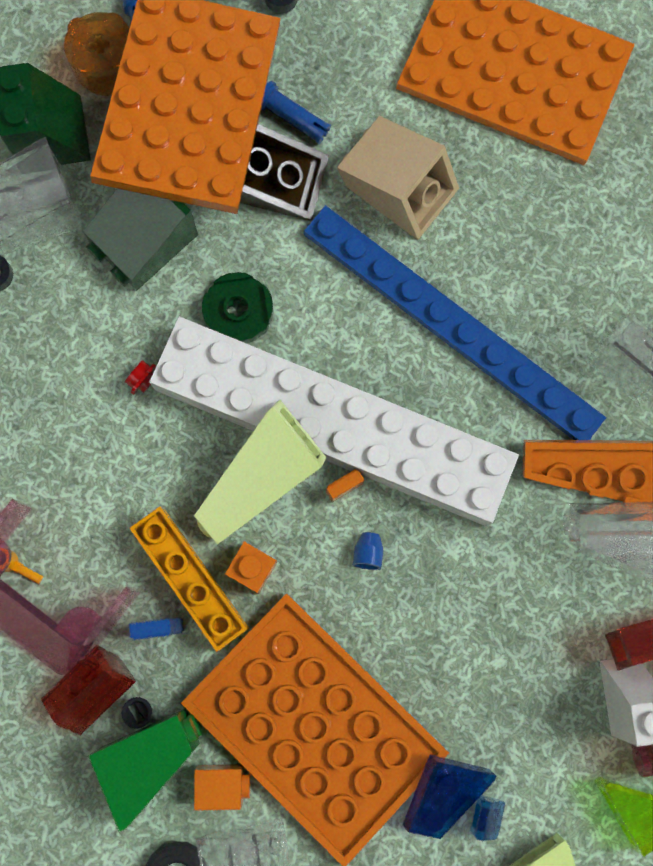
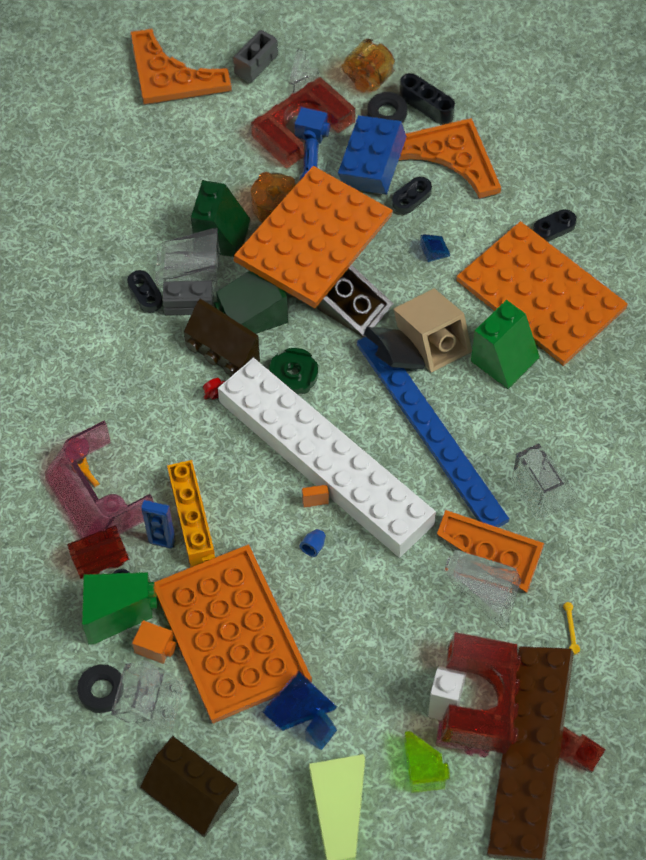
camera: 30 degrees right, 20 degrees down
yellowish green slope [194,400,326,545] -> none
orange brick [225,541,277,594] -> none
blue pin [261,81,331,144] -> none
none -> dark grey brick [163,280,213,316]
none -> dark brown slope [184,298,260,377]
none -> black slope [363,326,425,369]
none -> clear blue slope [420,234,450,262]
none -> green slope [471,300,540,389]

